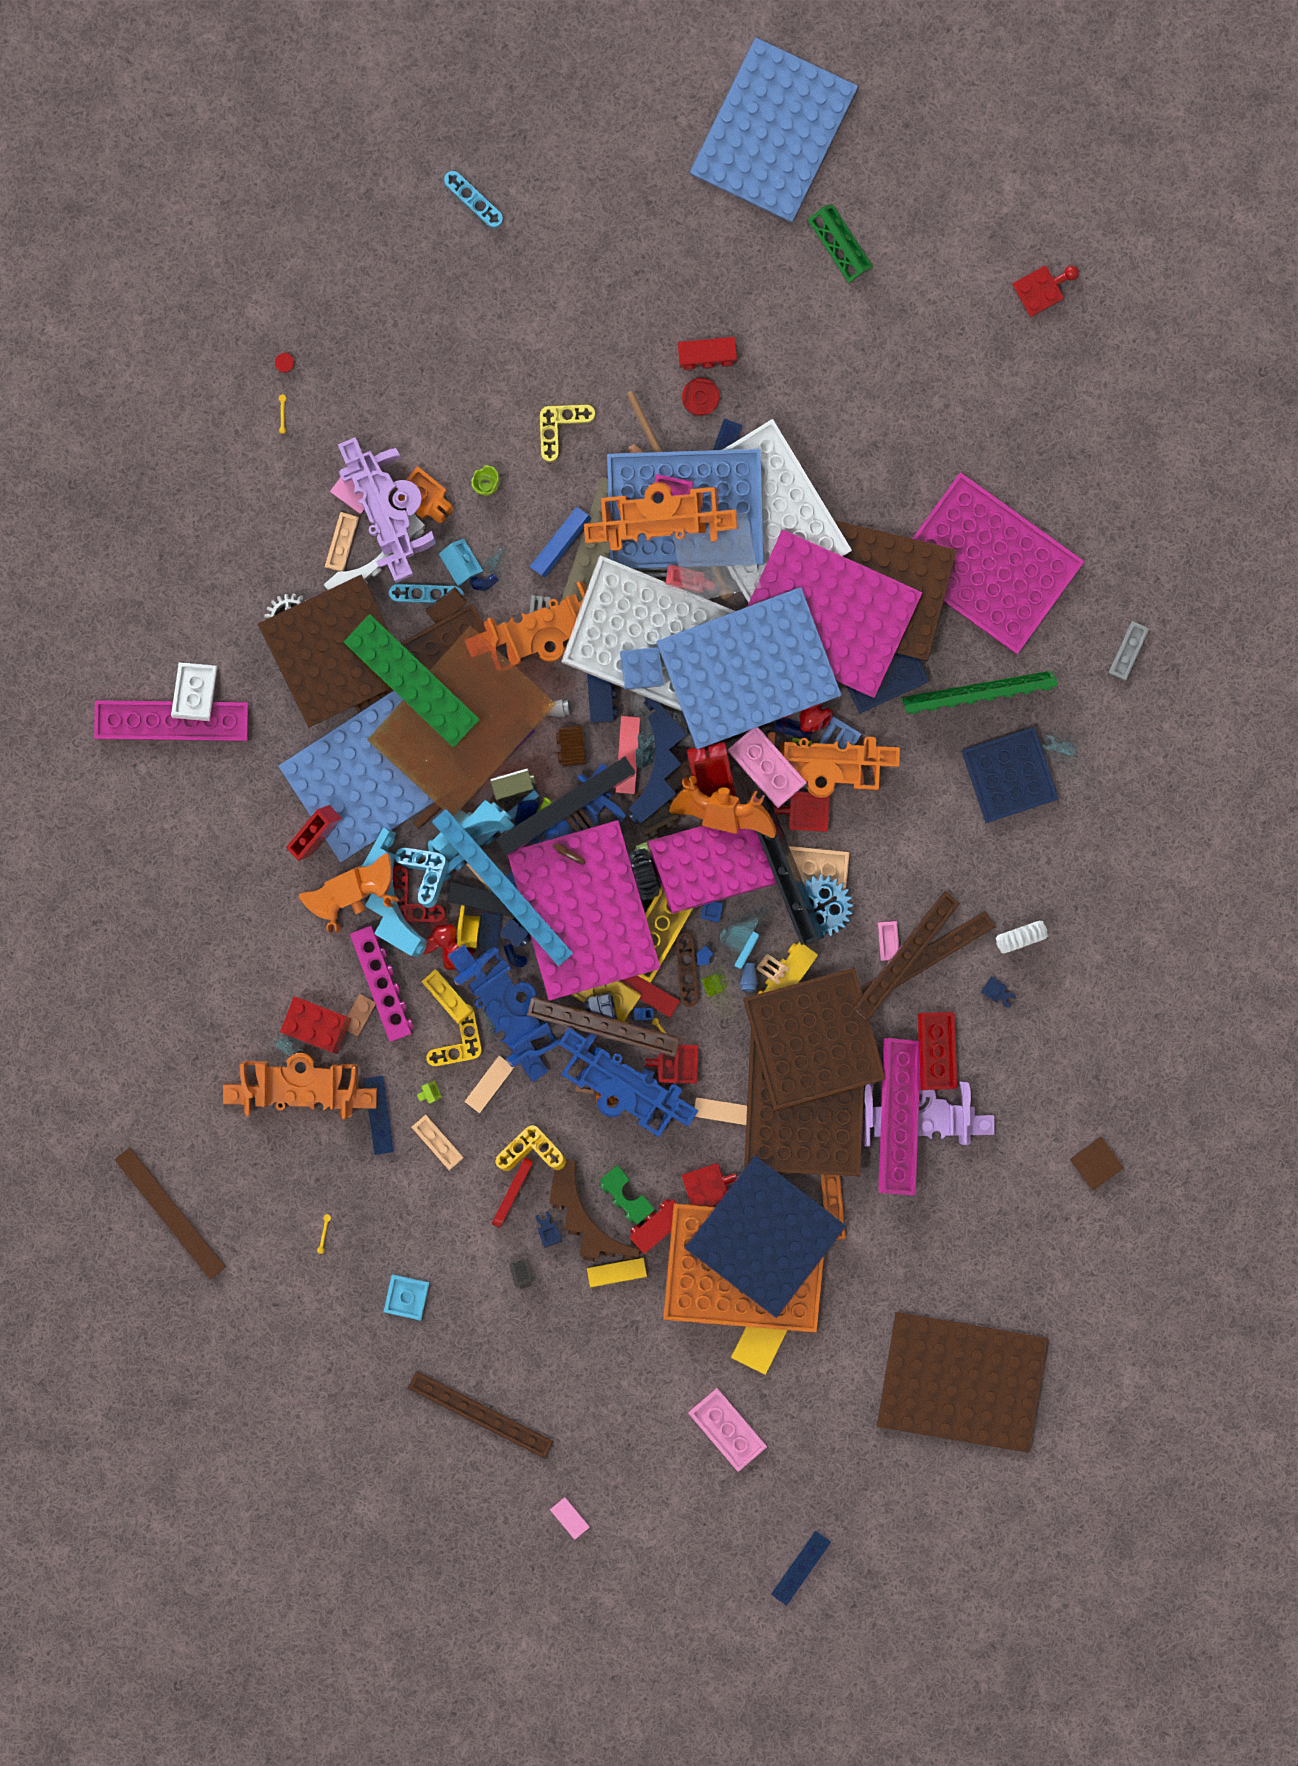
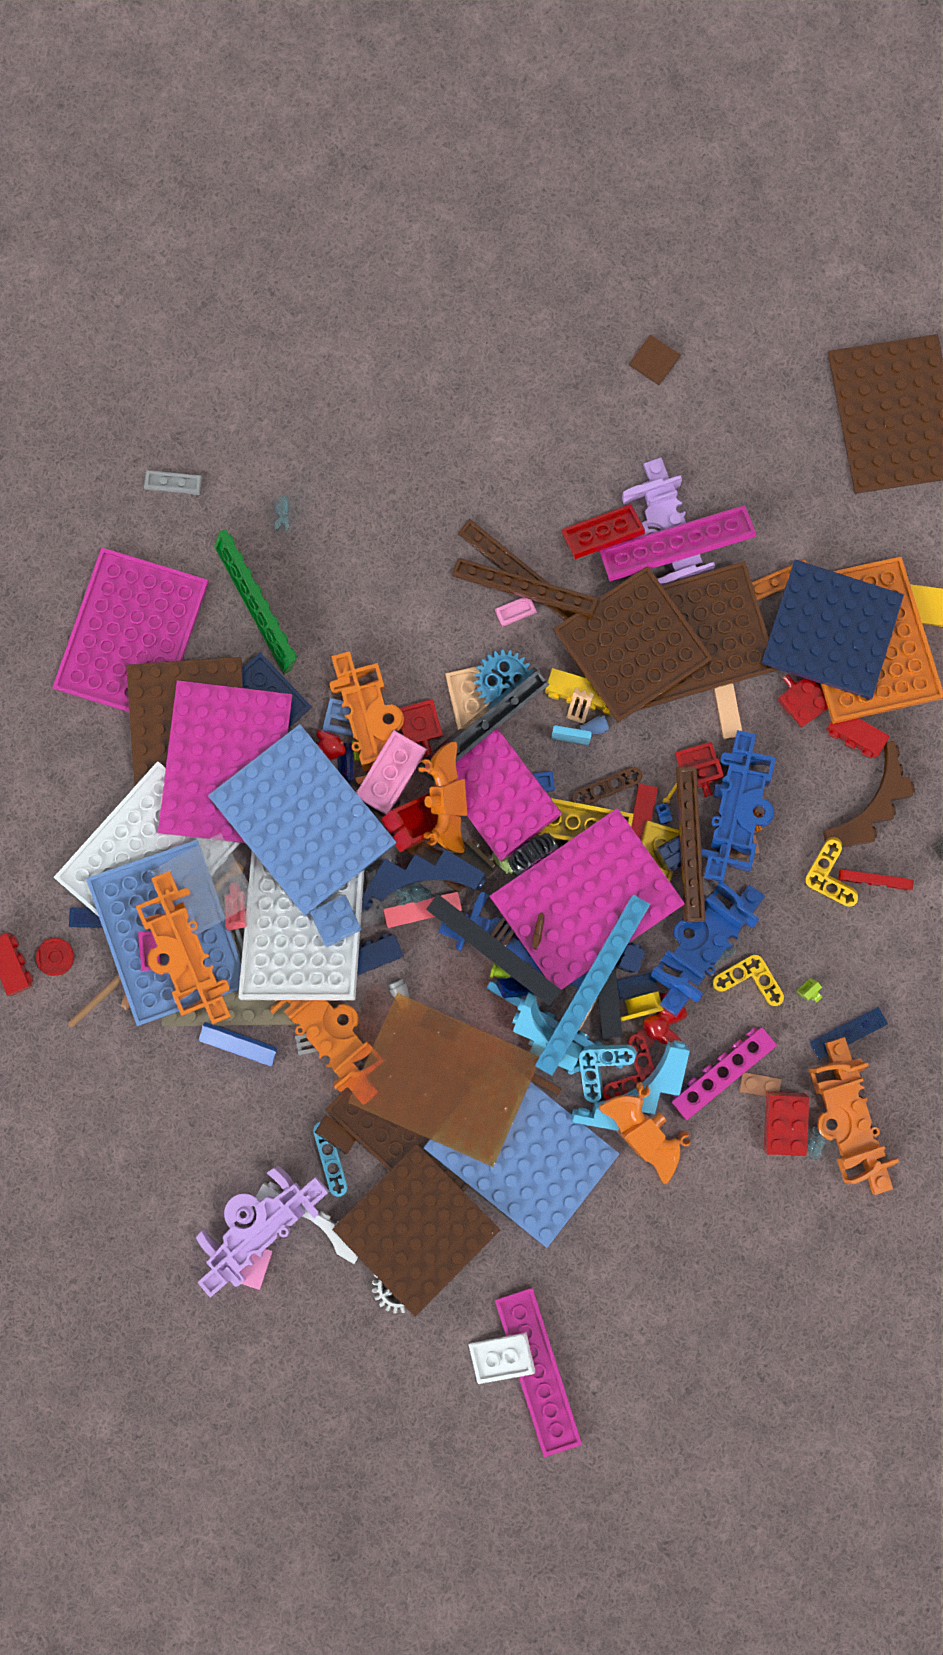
camera: 110 degrees left, 5 degrees down
red tile [275,353,294,373] -> none
yellow hinge [279,394,286,434] -> none
red brick [286,805,342,861] -> none
light nougat tile [325,512,359,572] -> none
green plate [344,614,481,748] -> none
orange plate [393,466,453,523] -> none
light nougat tile [411,1115,464,1170] -> none
yellow tile [421,969,473,1024] -> none
medium azure panel [439,538,483,586] -> none
light nougat tile [464,1056,514,1113] -> none
clear blue arm [469,574,499,591] -> none
lime hair [471,465,500,496] -> none
clear light blue hand [483,548,505,573] -> none
olive piece [490,769,537,802] -> none
clear blue arm [503,944,527,968] -> none
dark blue plate [536,1211,563,1248] -> none
light yellow beam [540,405,595,462] -> none
reddish brown brick [556,726,586,767] -> none
yellow tile [587,1257,647,1287] -> none
green arch [599,1165,655,1224] -> none
blue piece [697,945,714,965] -> none
clear neon green tile [702,974,727,997] -> none
clear light blue slope [718,918,759,955] -> none
dark blue plate [961,727,1059,824] -> none
dark blue plate [981,976,1017,1008] -> none
white gear [996,920,1048,953] -> none

